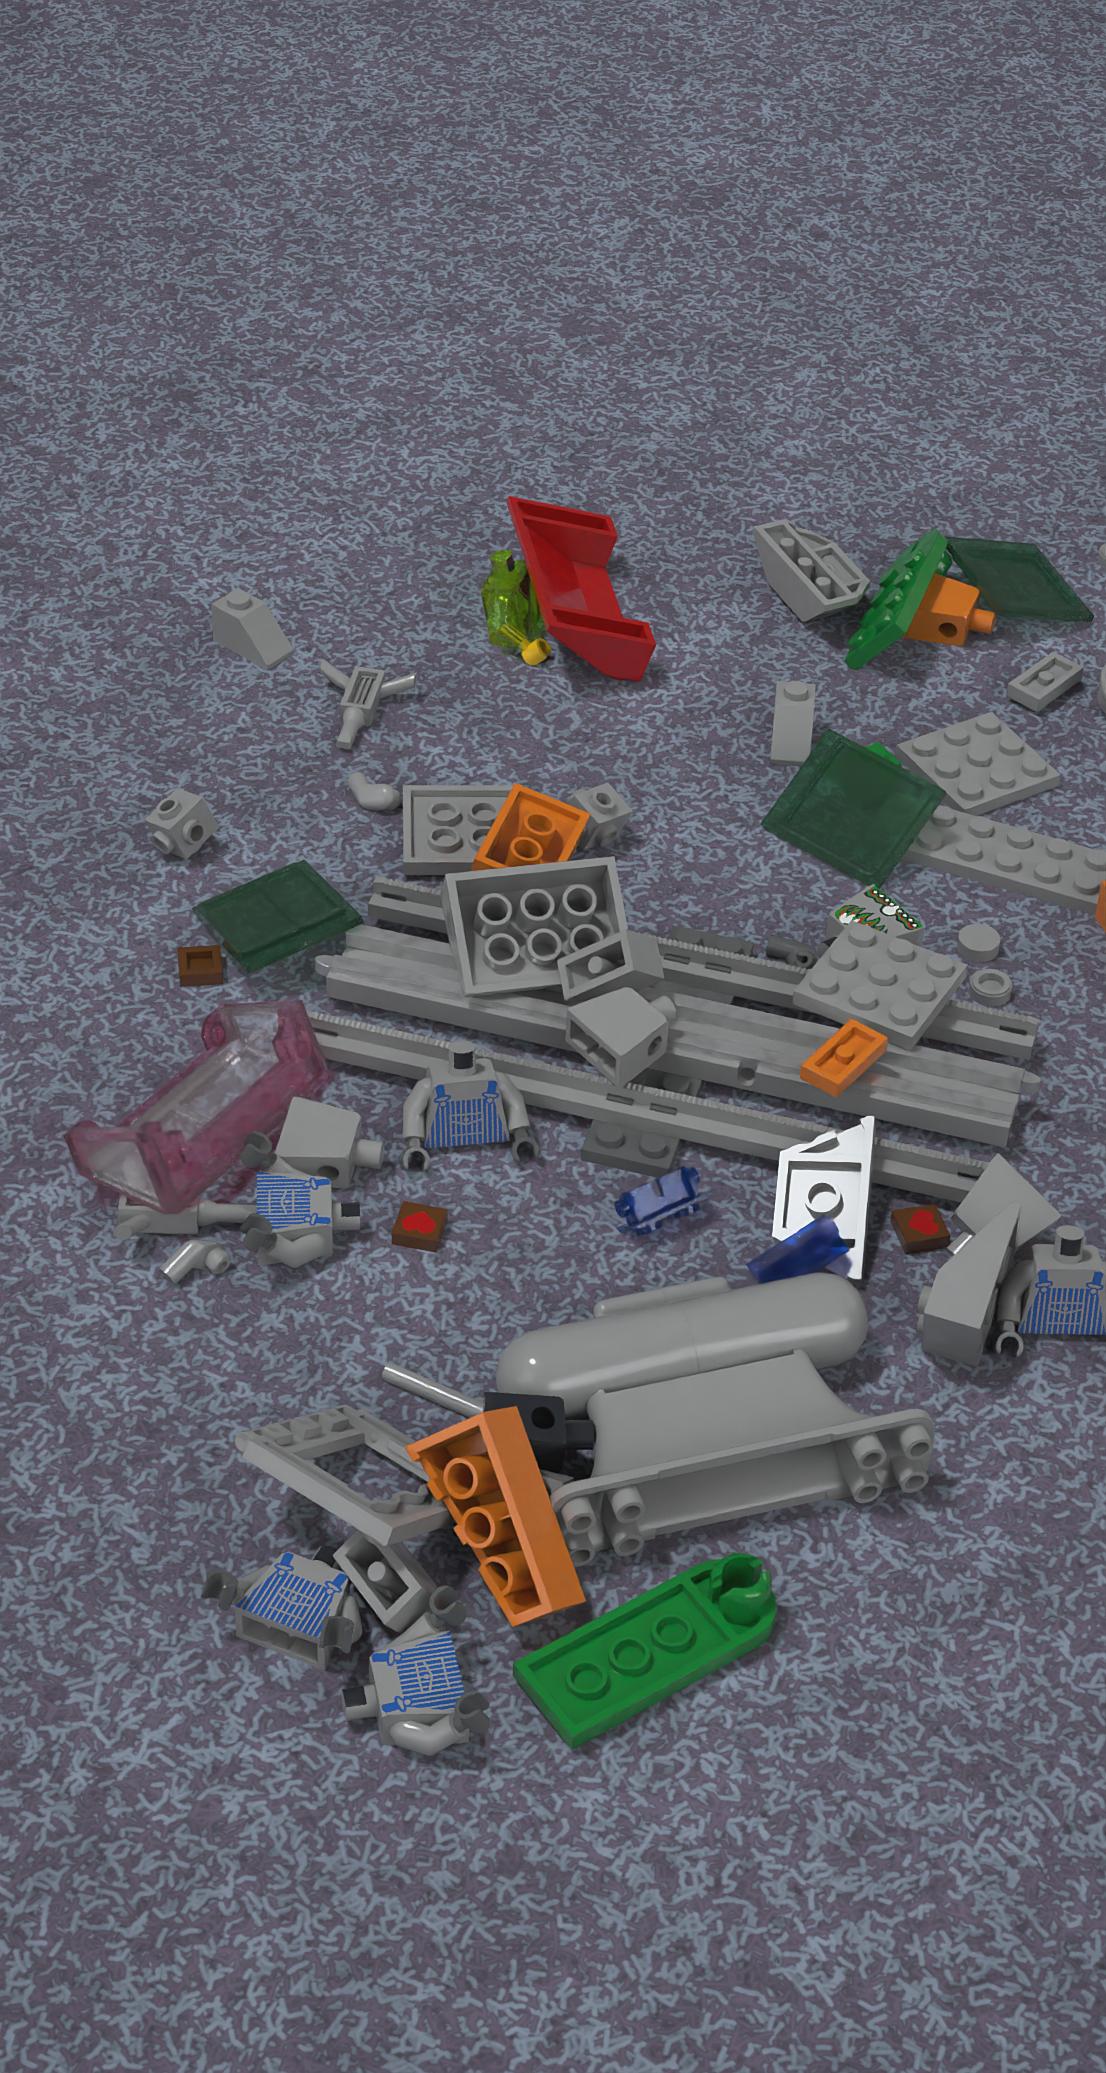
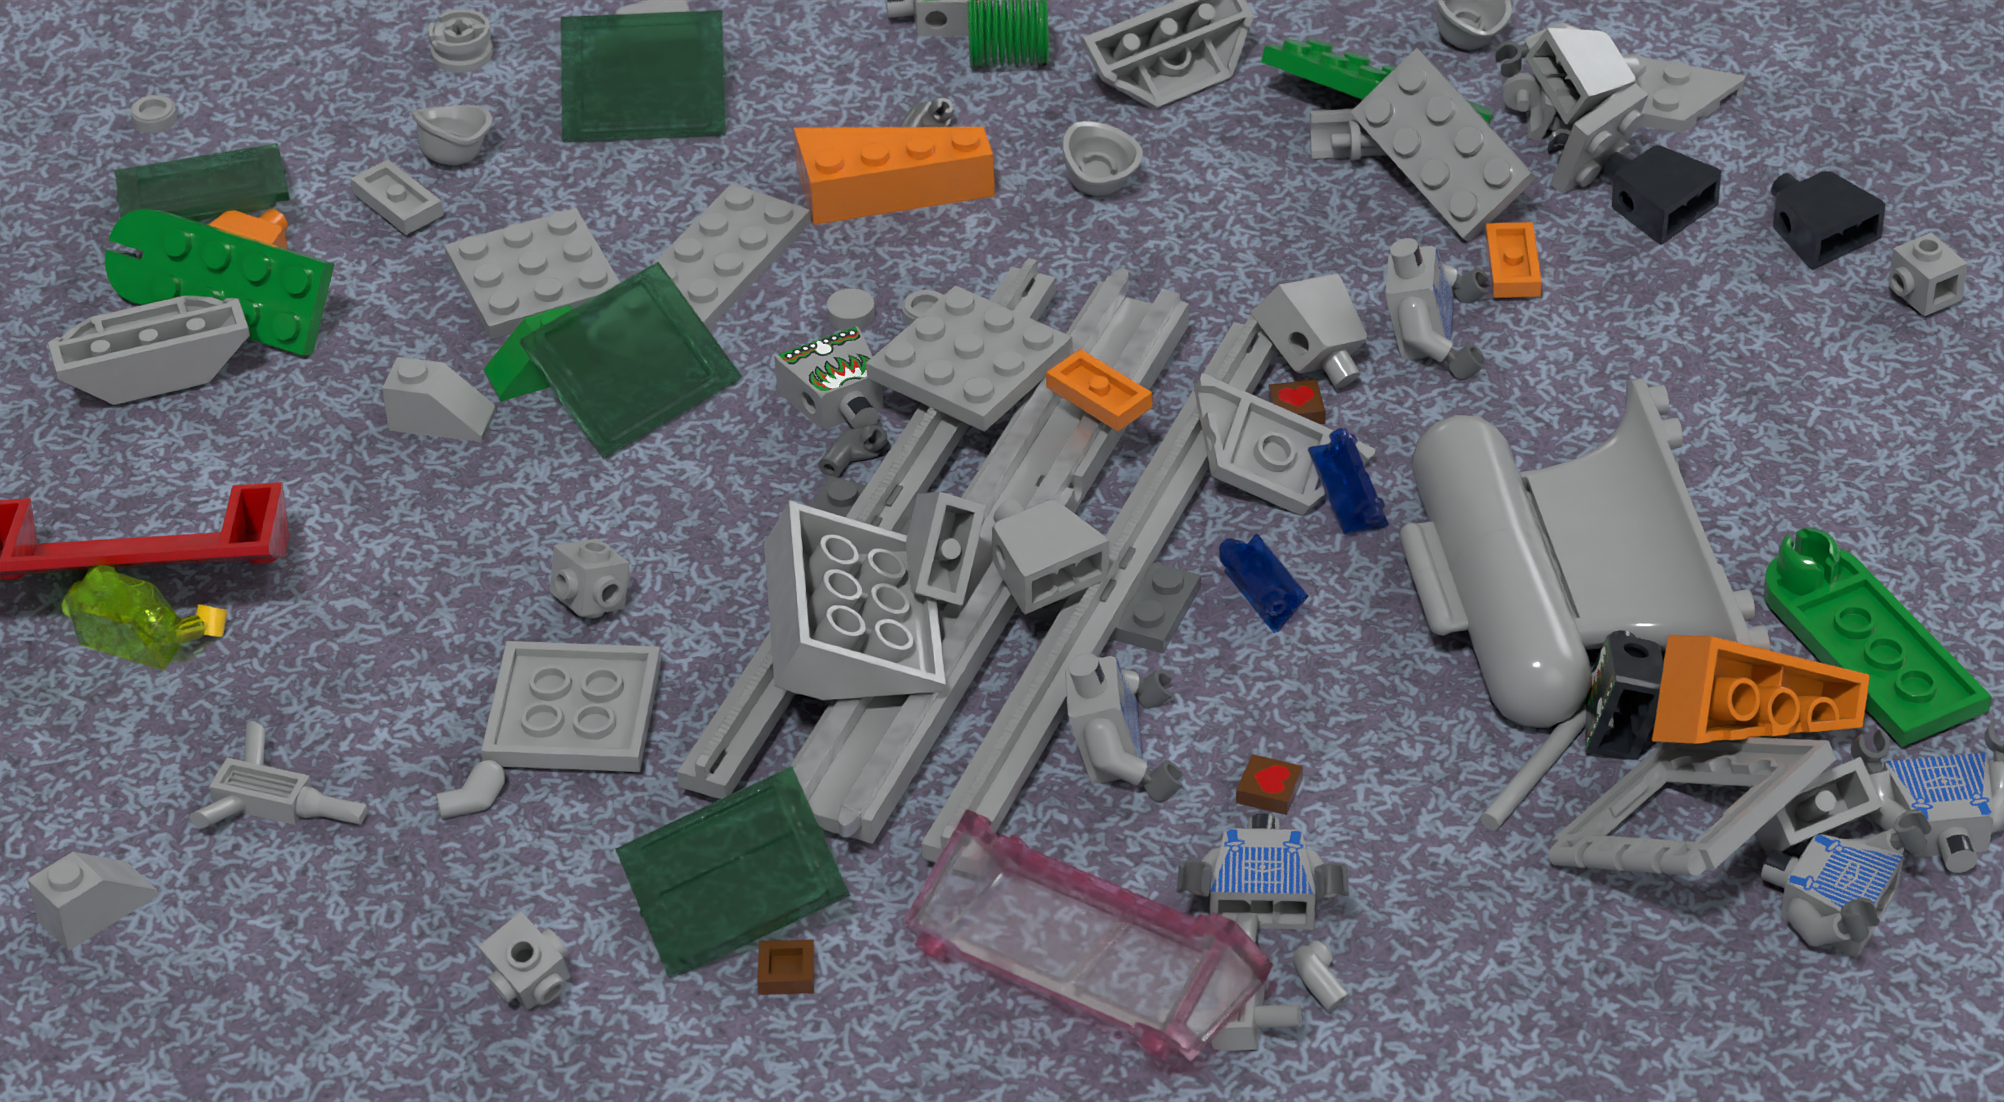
camera: 80 degrees left, 0 degrees up
light grey torso [275,1096,385,1188] -> none
orange slope [471,783,591,871] -> none
light grey slope [916,1201,1021,1367] -> none

